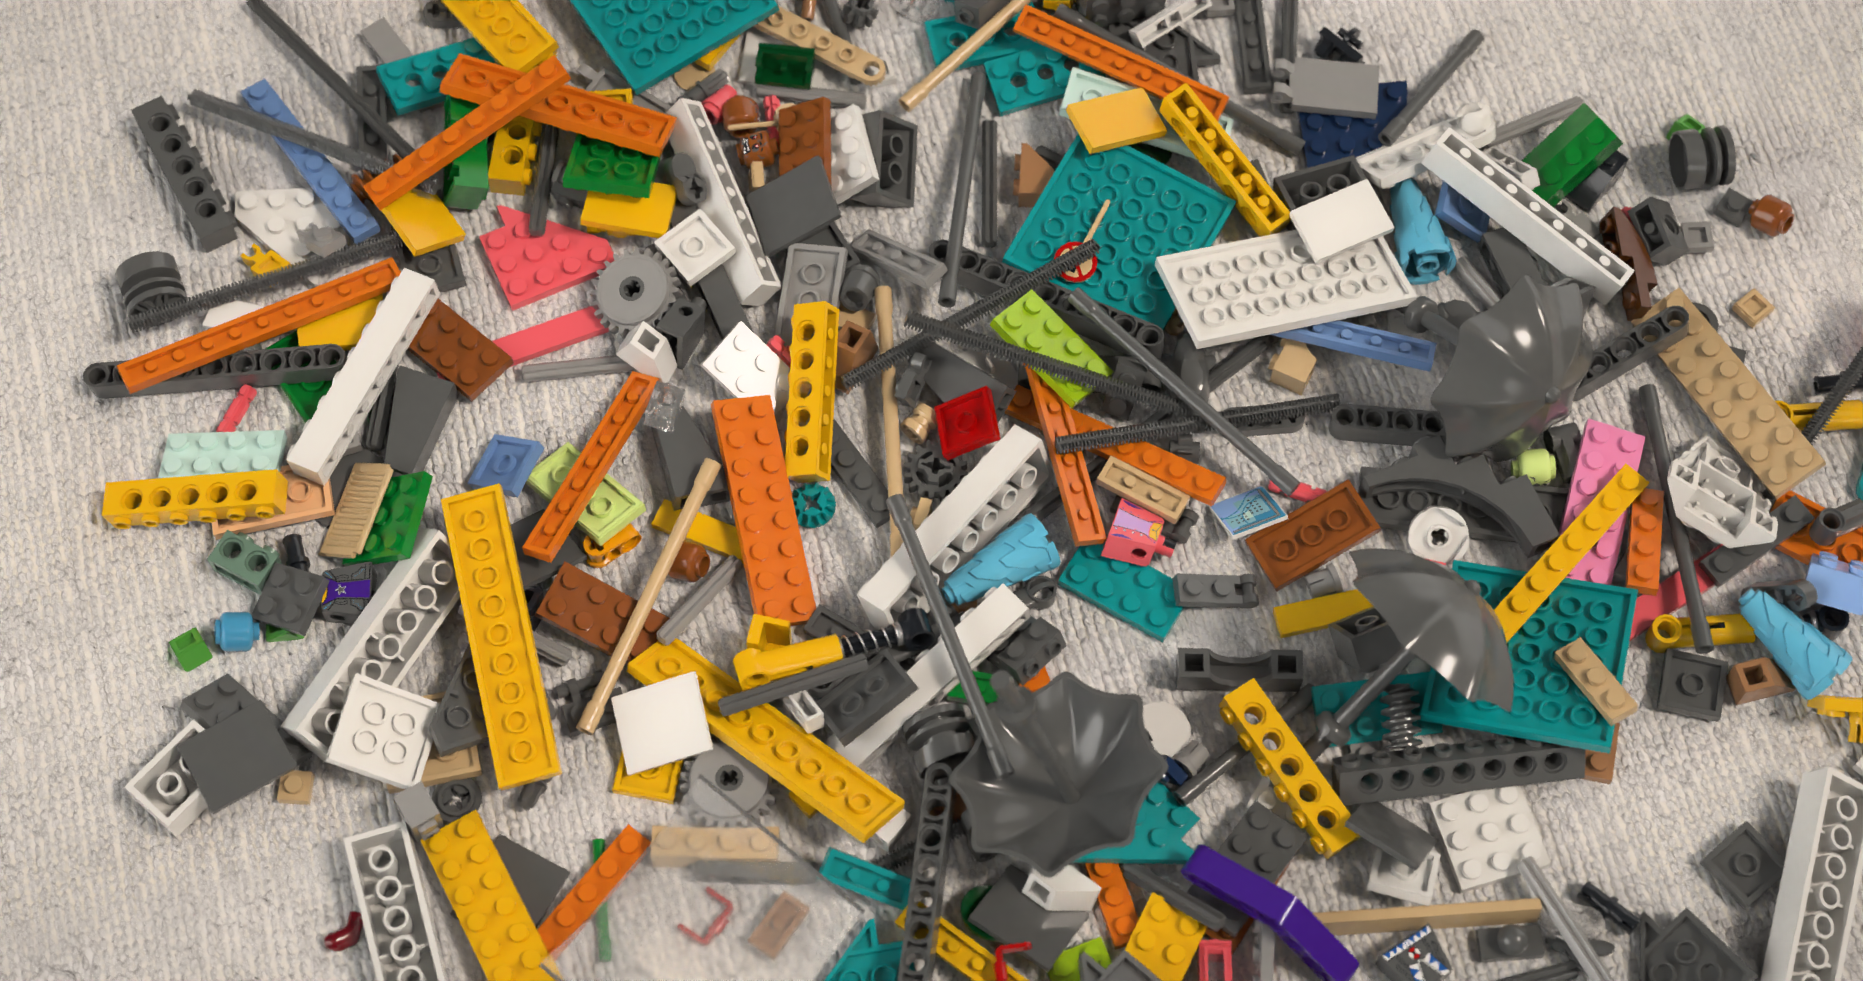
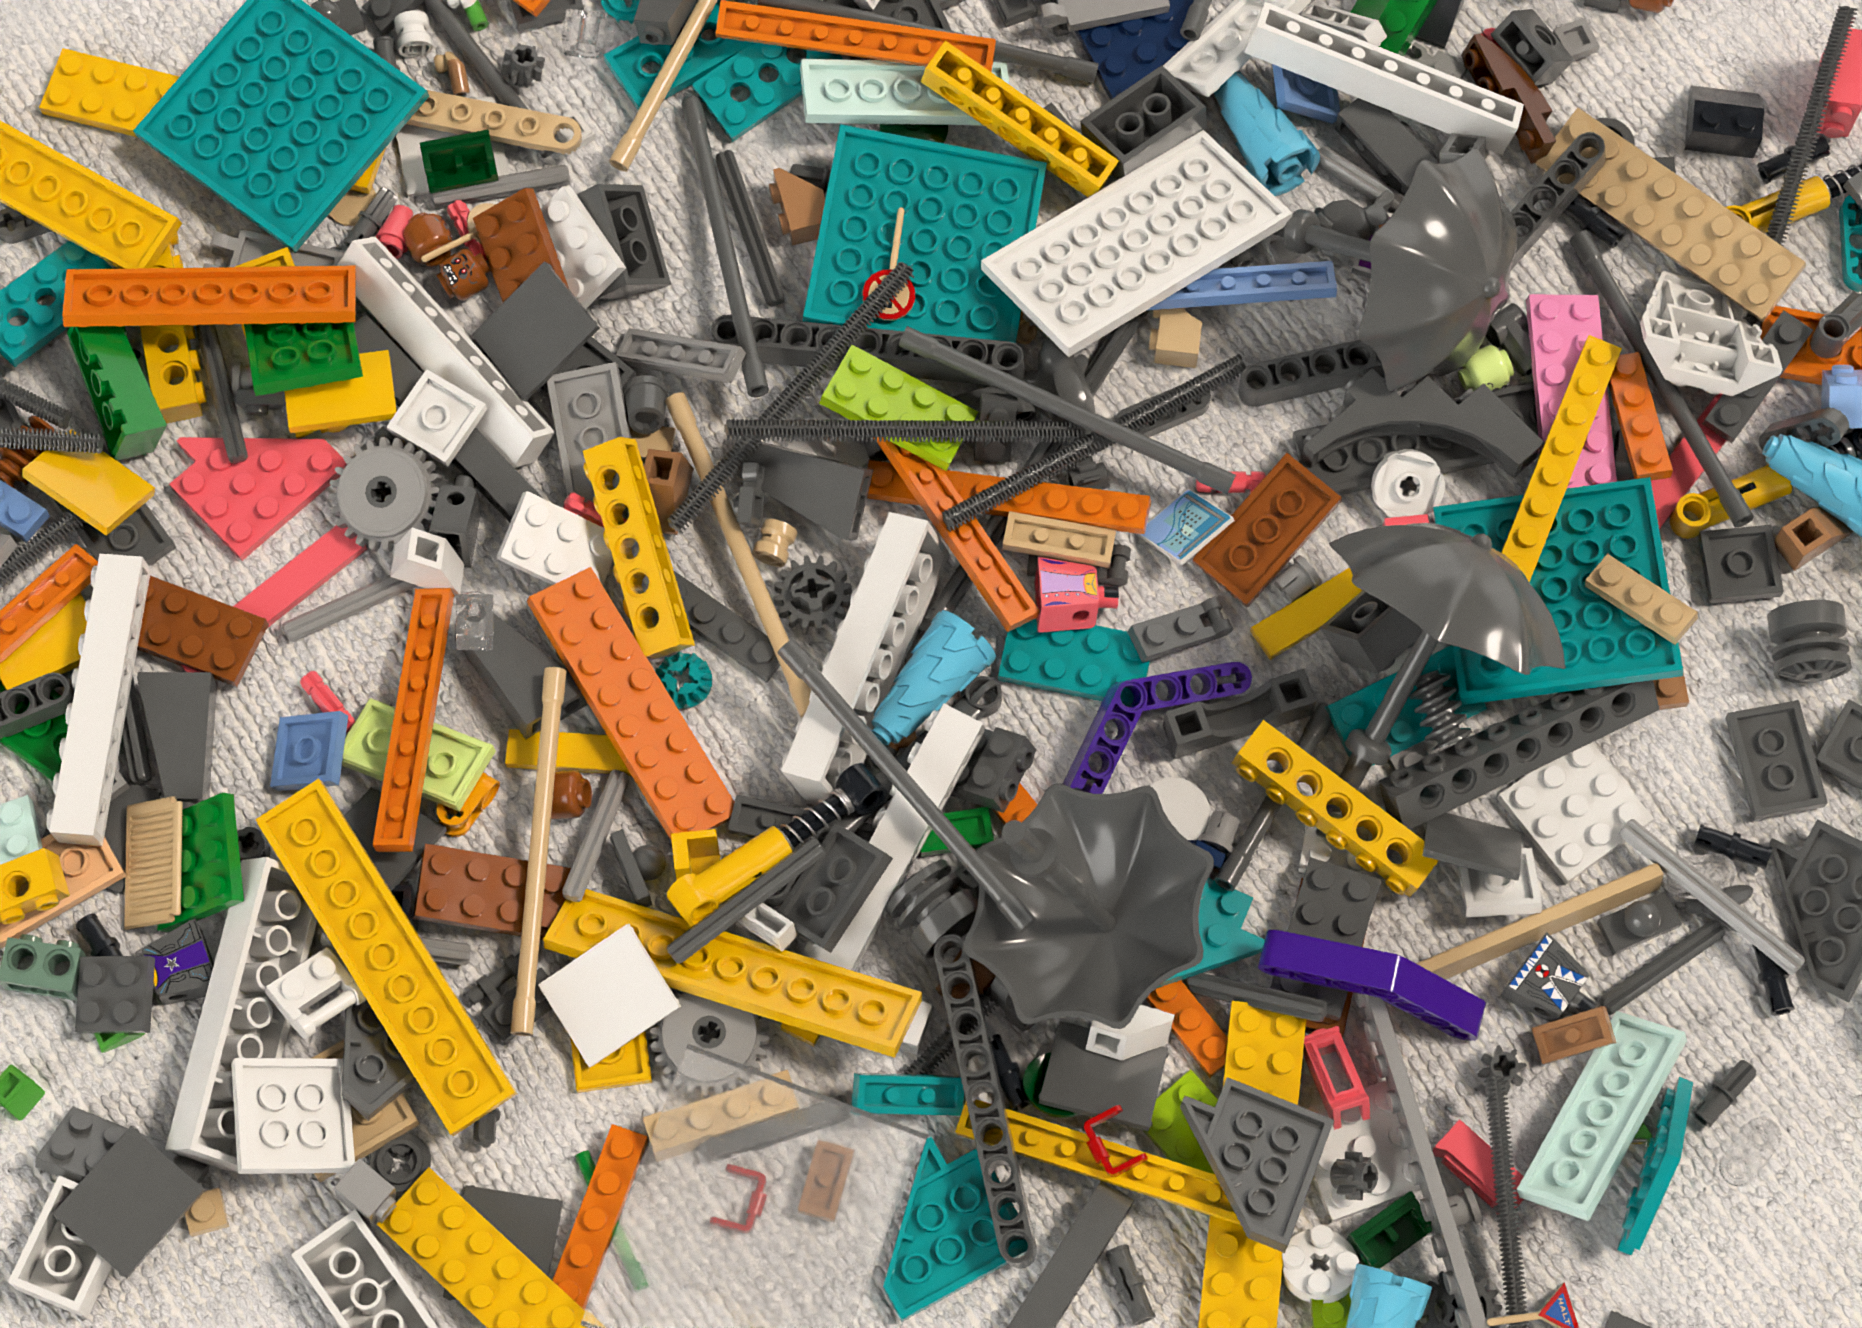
camera: 20 degrees left, 5 degrees up
dark azure head [214,612,260,652] -> none
orange plate [363,55,571,211] -> none
dark grey piece [664,153,707,206] -> none
tan tile [748,161,764,194] -> none
tan plate [910,497,932,531] -> none
red tile [934,385,1001,461] -> none
yellow tile [1066,87,1167,154] -> none
white tile [1289,179,1395,264] -> none
tan tile [1732,288,1775,329] -> none
none -> dark grey bush [237,827,270,863]
none -> white plate [265,947,367,1039]
none -> coral axle [300,671,355,733]
none -> dark grey tile [609,829,666,907]
none -> black pin [985,1034,1031,1111]
none -> dark purple beam [1062,662,1252,794]
none -> black pin [1563,196,1626,249]
none -> black slope [1684,85,1764,158]
none -> dark grey plate [1725,700,1828,820]
none -> dark grey wheel [1767,600,1852,683]

